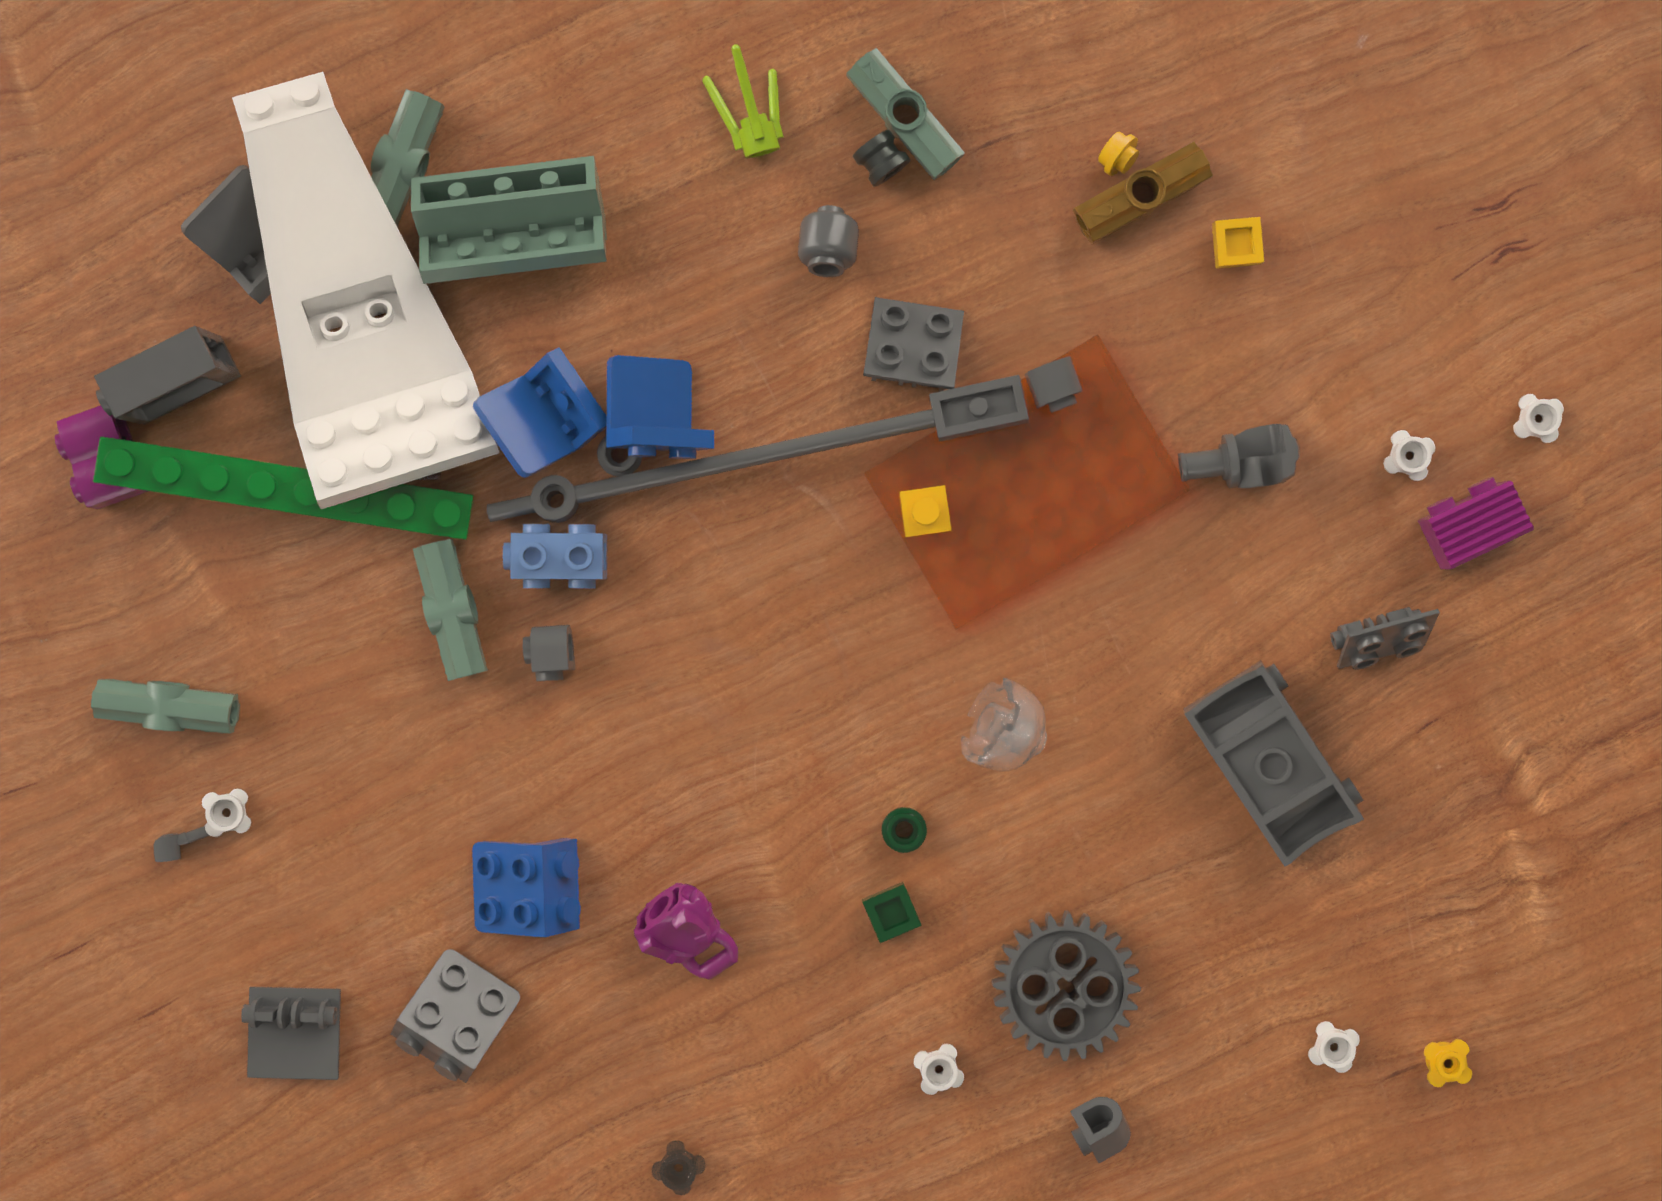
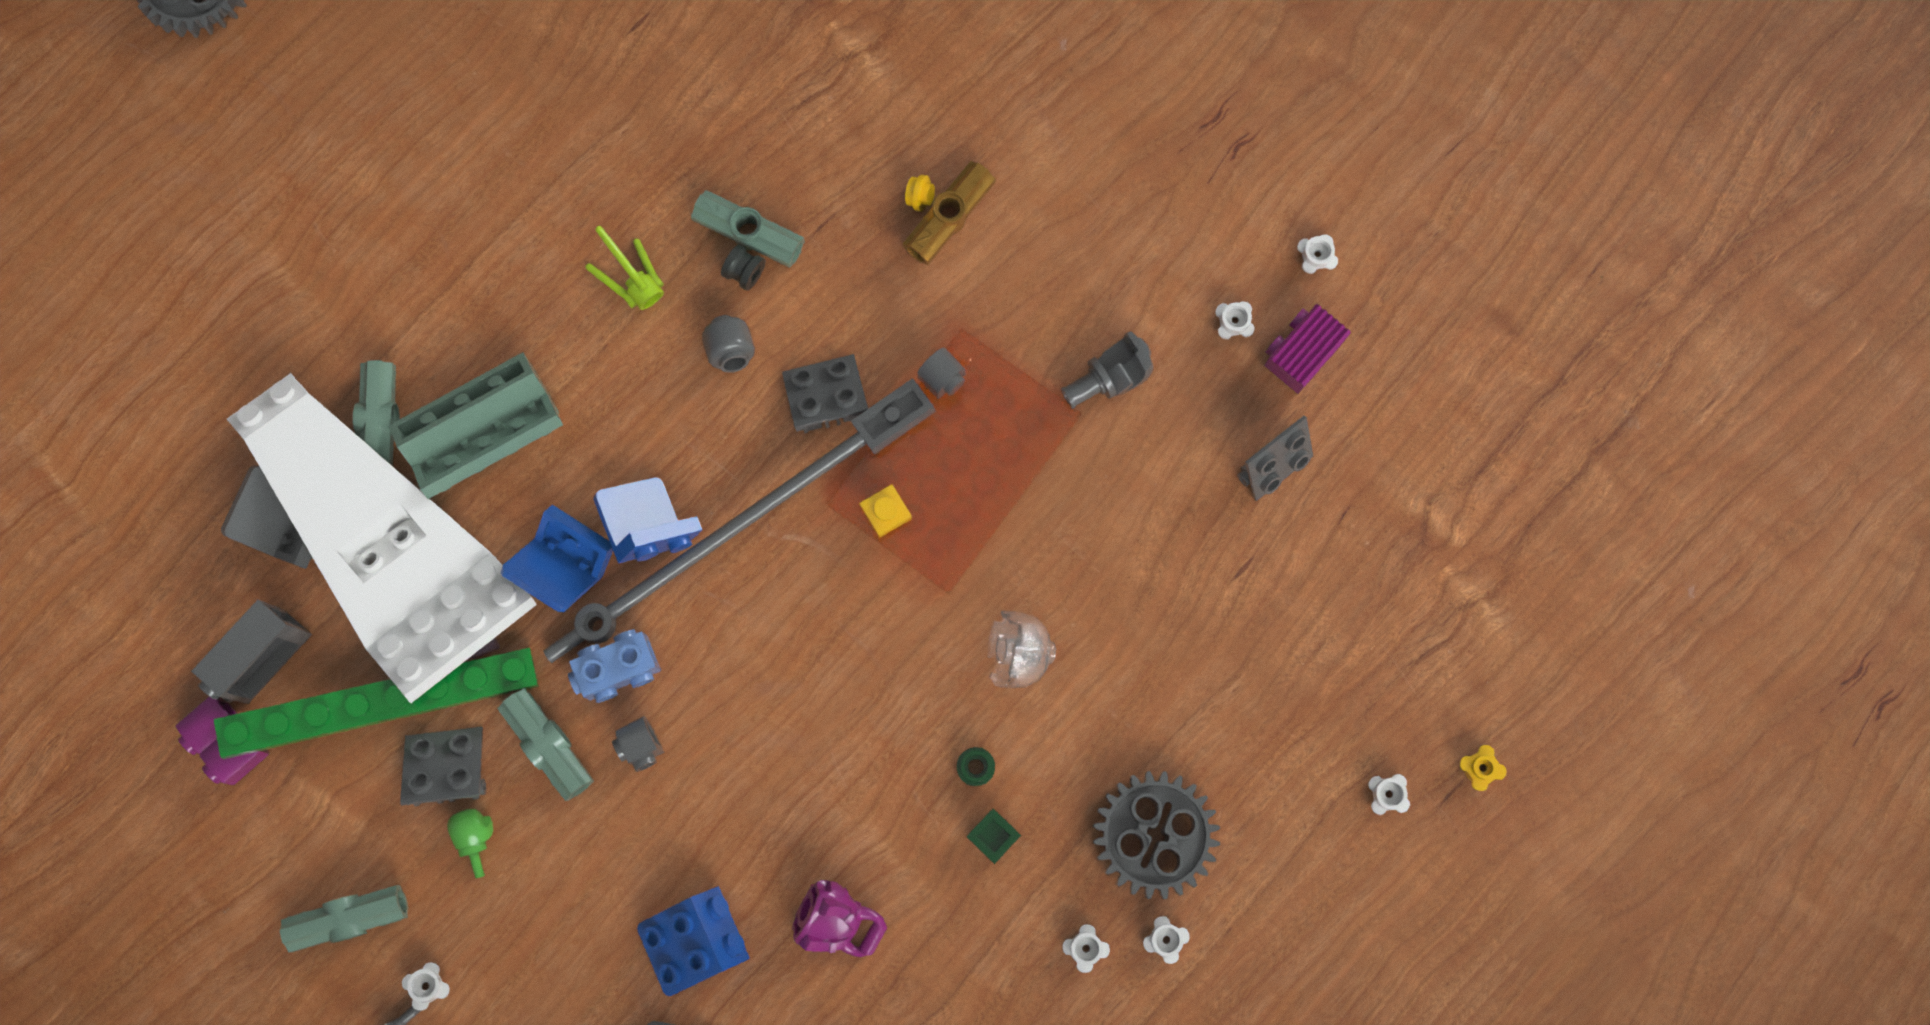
camera: 25 degrees left, 10 degrees down
dark grey plate [597,436,643,477] -> none
dark grey plate [1070,1097,1131,1163] -> none
dark grey piece [1184,660,1364,867] -> none
yellow plate [1212,217,1264,269] -> none
none -> dark grey hinge [400,727,486,807]
none -> bright green piece [447,809,493,878]
none -> white plate [1143,916,1190,964]

